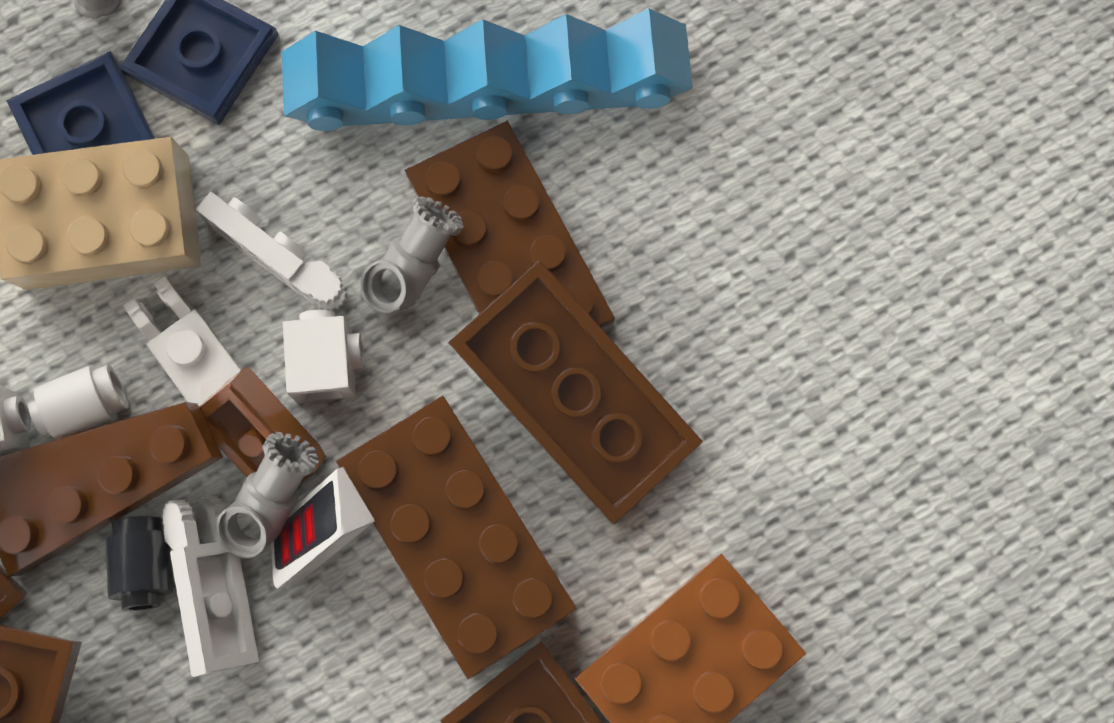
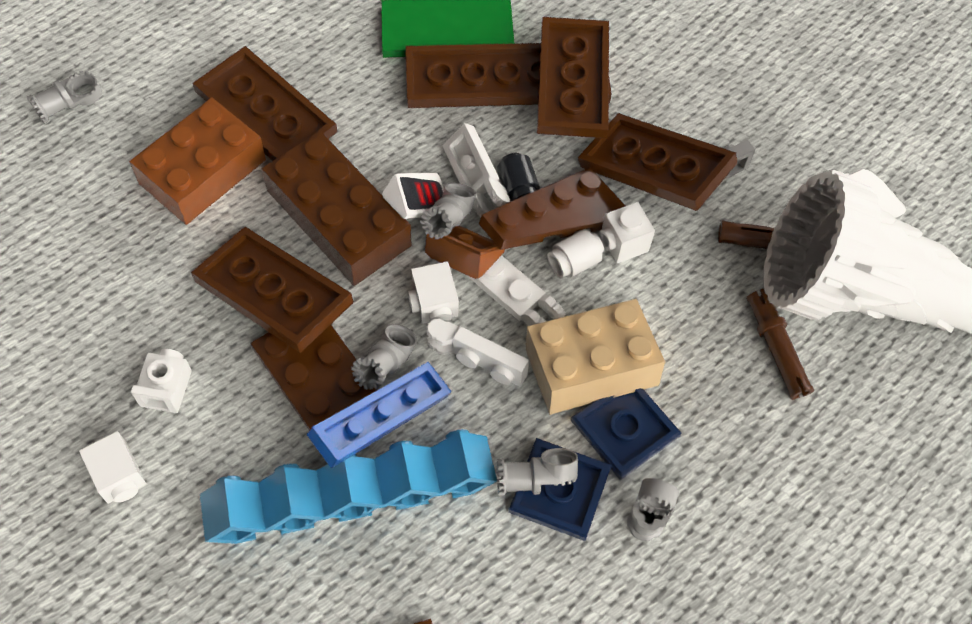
camera: 170 degrees right, 15 degrees down
none -> white brick [79,431,146,504]
none -> white brick [131,349,192,413]
none -> plate [307,361,452,468]
none -> light grey connector [496,448,578,496]

